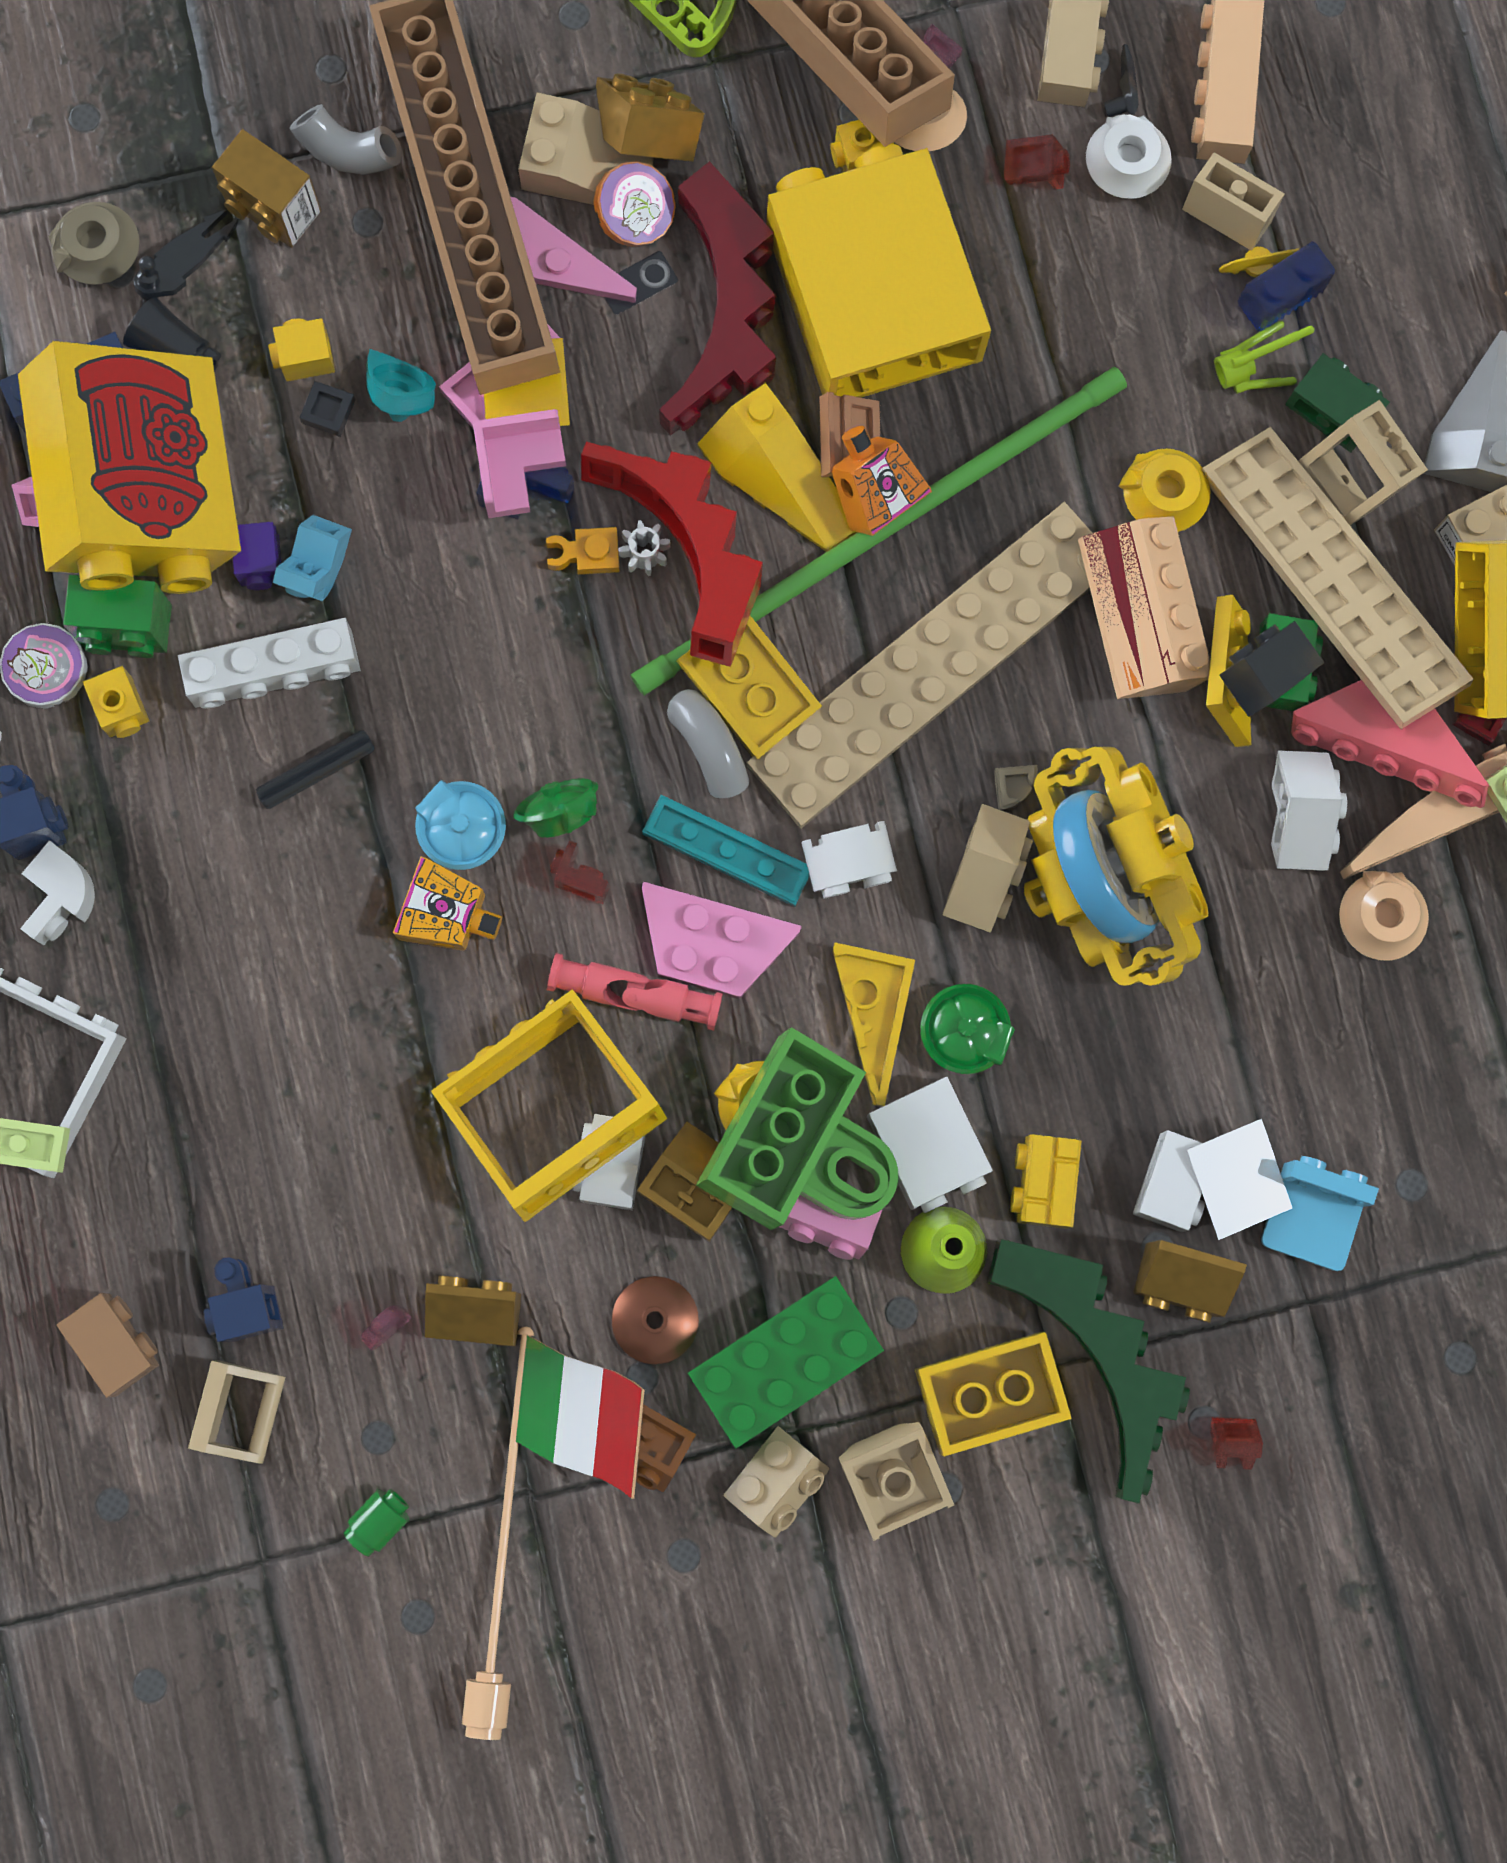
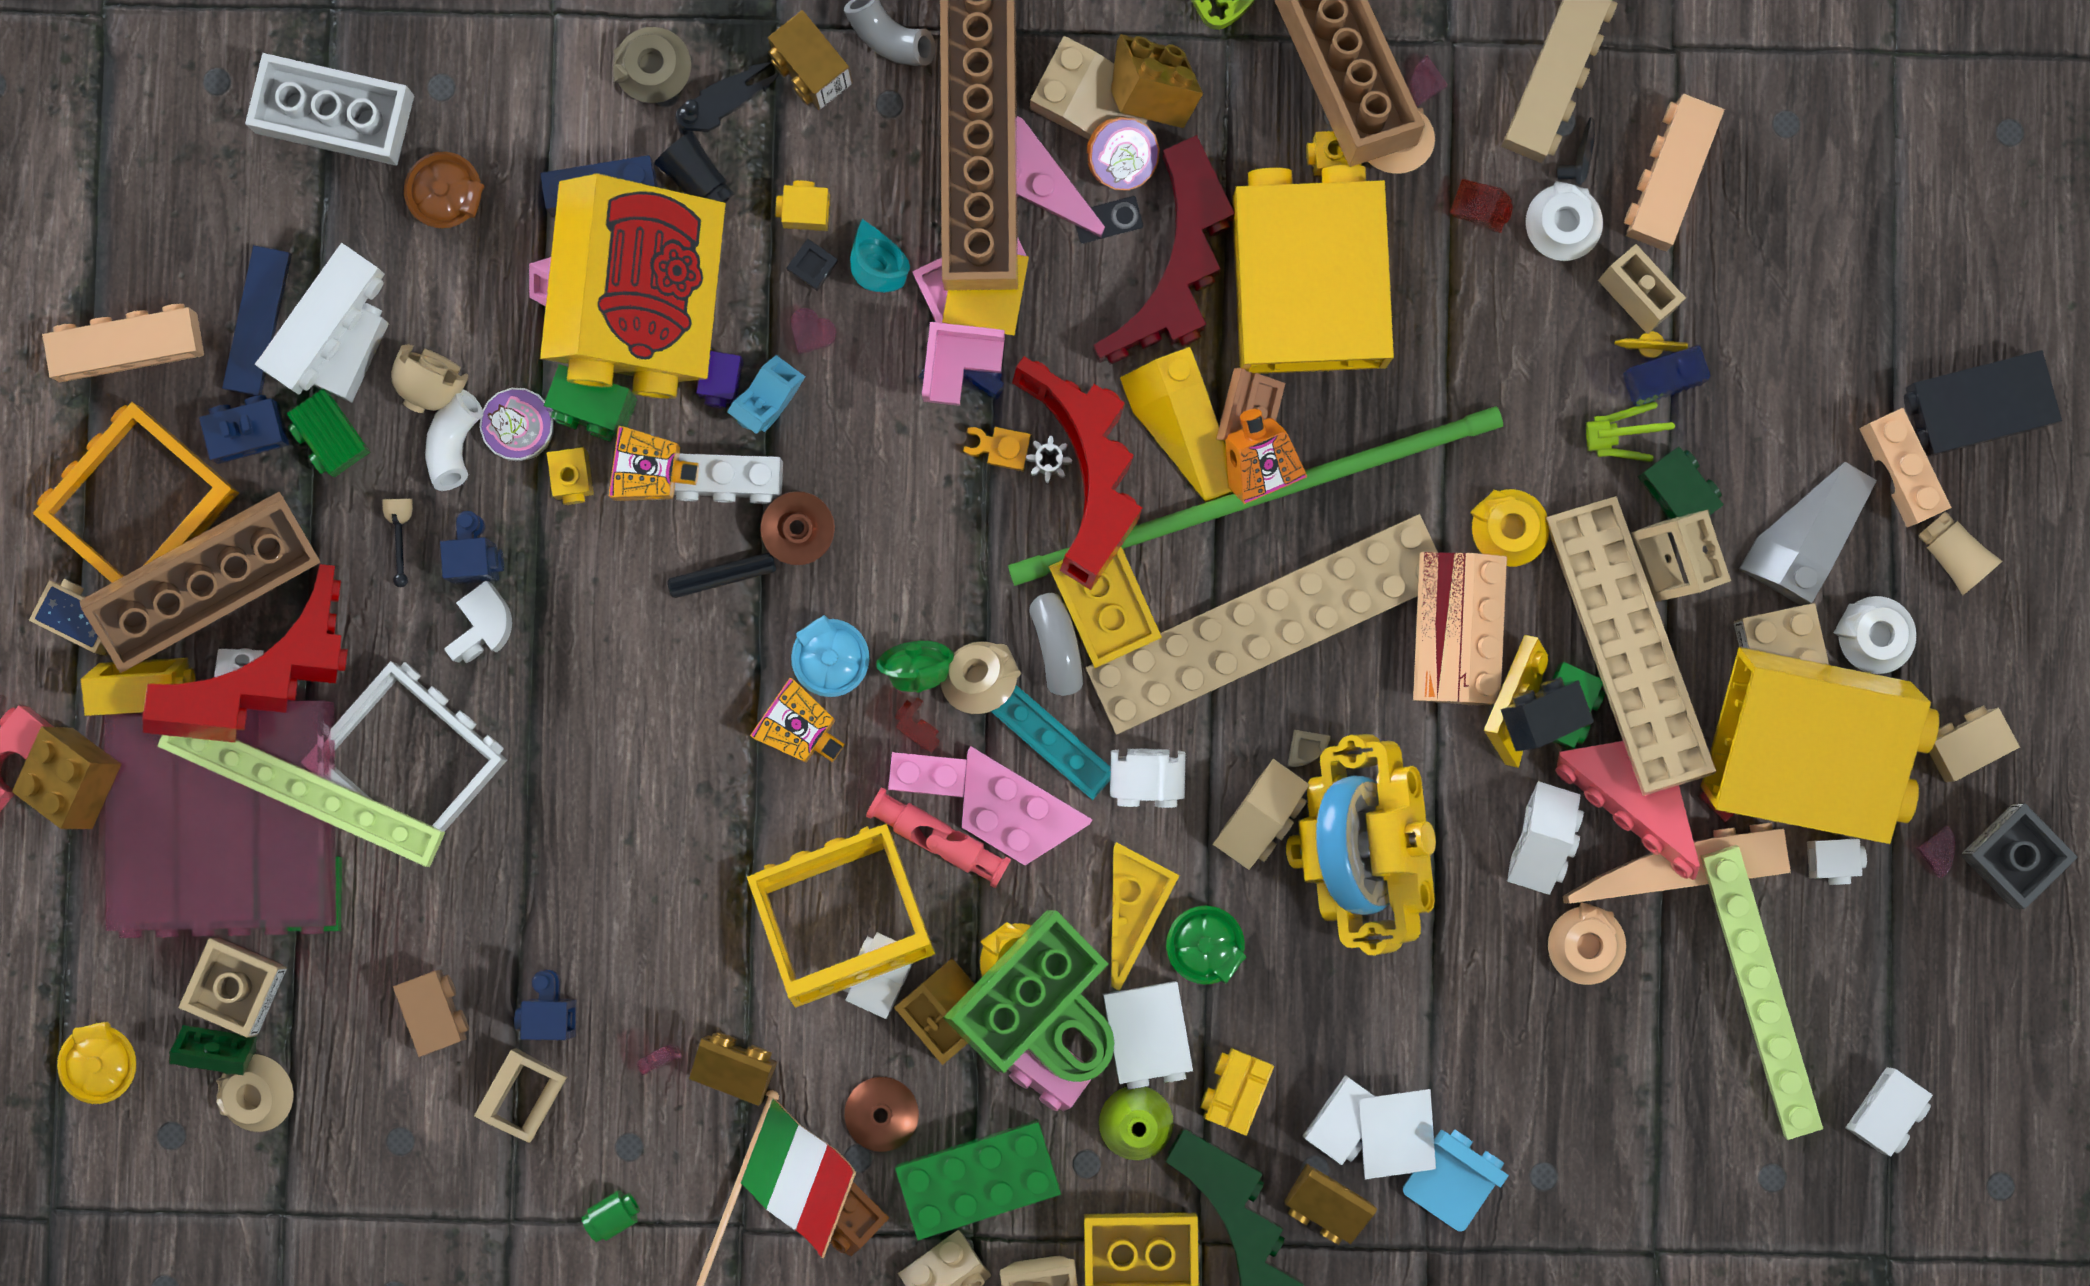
camera: 20 degrees right, 5 degrees up
none -> torso [608,426,699,501]
none -> copper dish [760,491,835,565]
none -> clear pink tile [791,308,837,354]
none -> bright pink brick [888,752,967,798]
none -> tan piece [941,642,1021,714]

